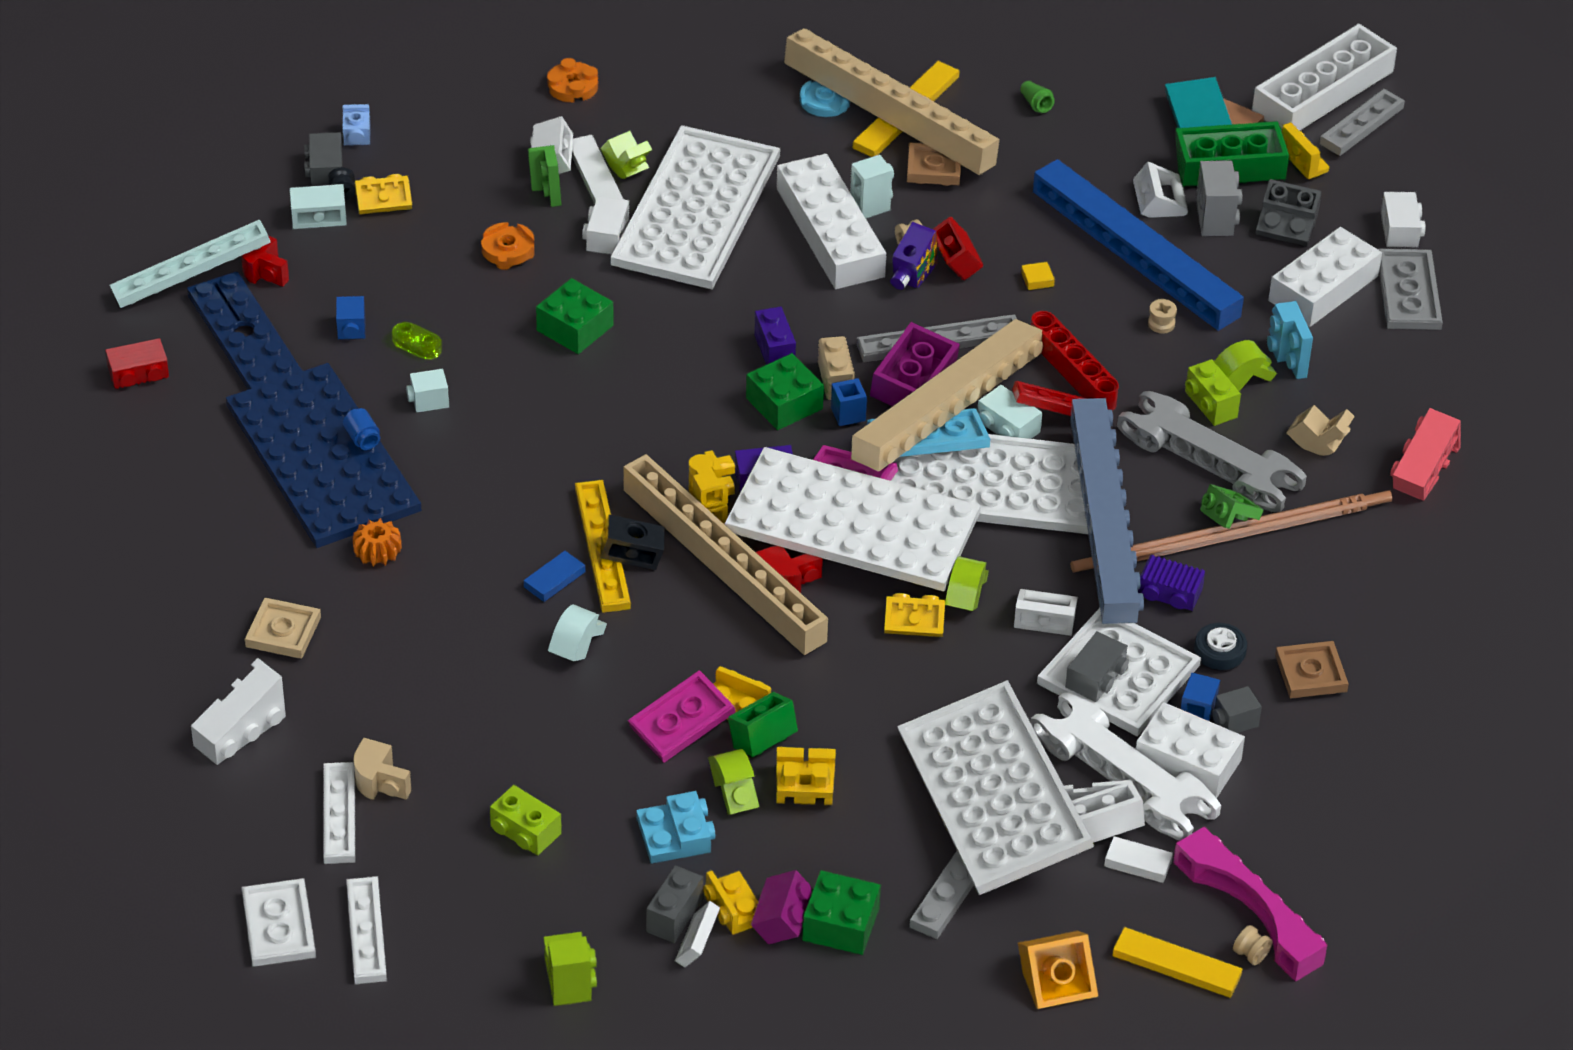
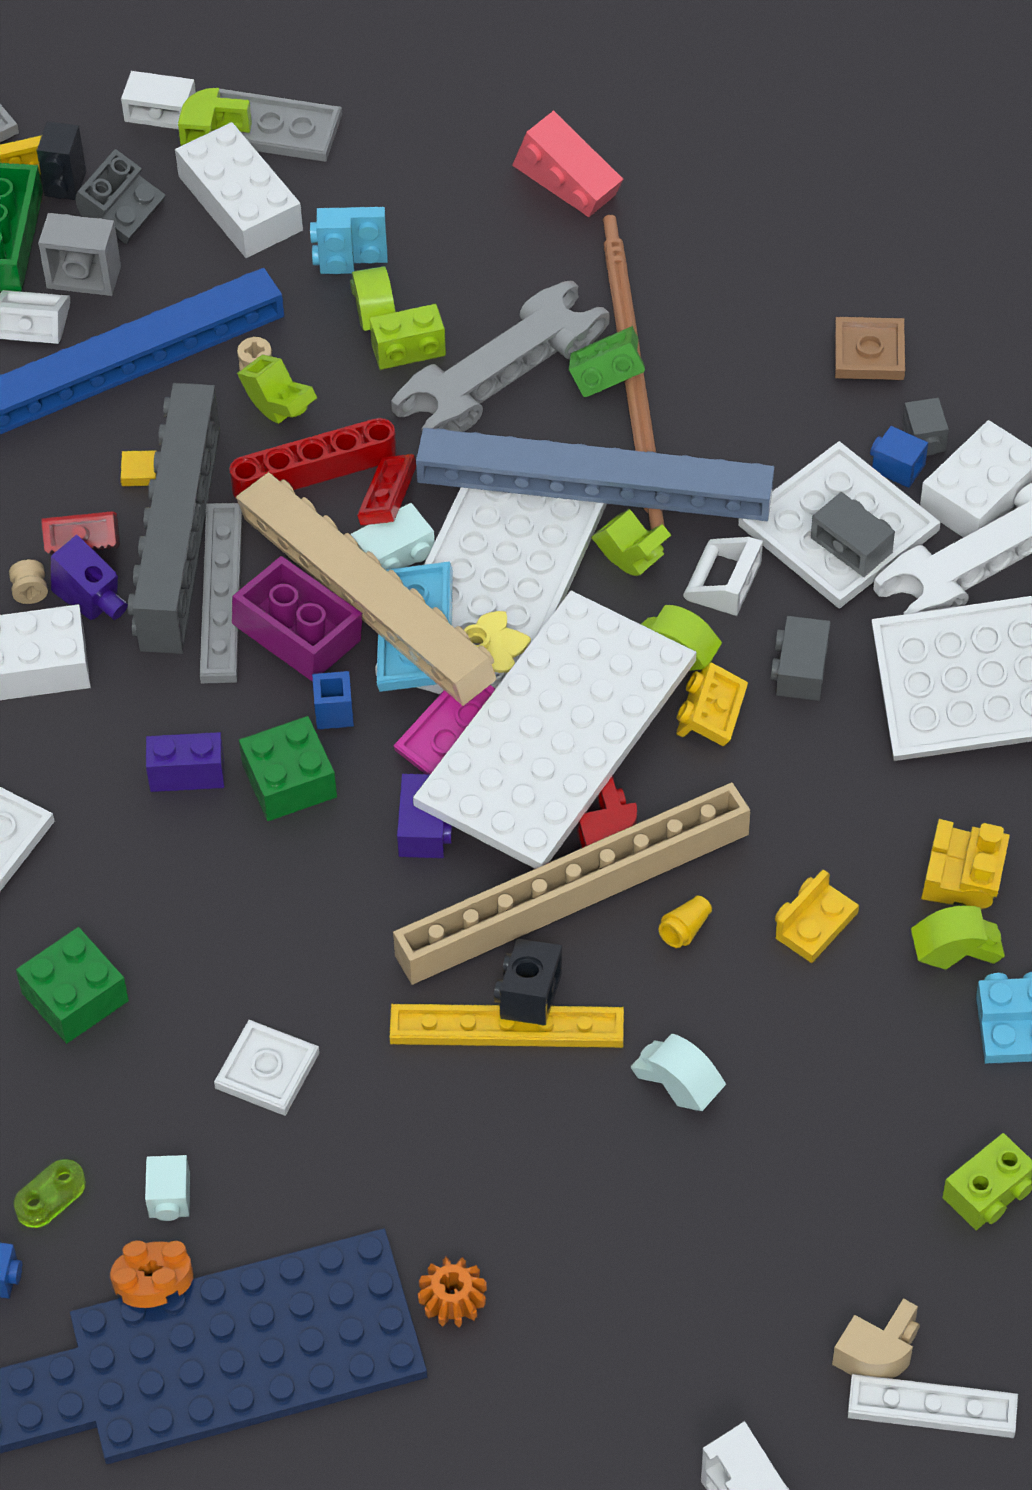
camera: 75 degrees left, 10 degrees up
tan plate [245,598,321,659] -> none
blue brick [343,408,380,450] -> none
blue tile [523,551,585,602] -> none
dark pink tile [628,670,736,763] -> none
yellow hips [689,450,735,525] -> none
green brick [728,691,798,757] -> none
tan brick [818,336,854,400] -> none
dark purple brick [1138,554,1205,611] -> none
black wheel [1194,623,1247,670] -> none
tan brick [1286,405,1355,455] -> none
none -> black brick [37,121,86,200]
none -> orange plate [110,1240,193,1308]
none -> dark grey brick [128,383,221,654]
none -> lime brick [178,88,252,146]
none -> white tile [214,1020,319,1116]
none -> lime brick [237,354,317,424]
none -> light yellow plate [464,611,531,673]
none -> lime brick [591,509,671,576]
none -> yellow cone [658,896,712,948]
none -> dark grey brick [771,616,830,701]

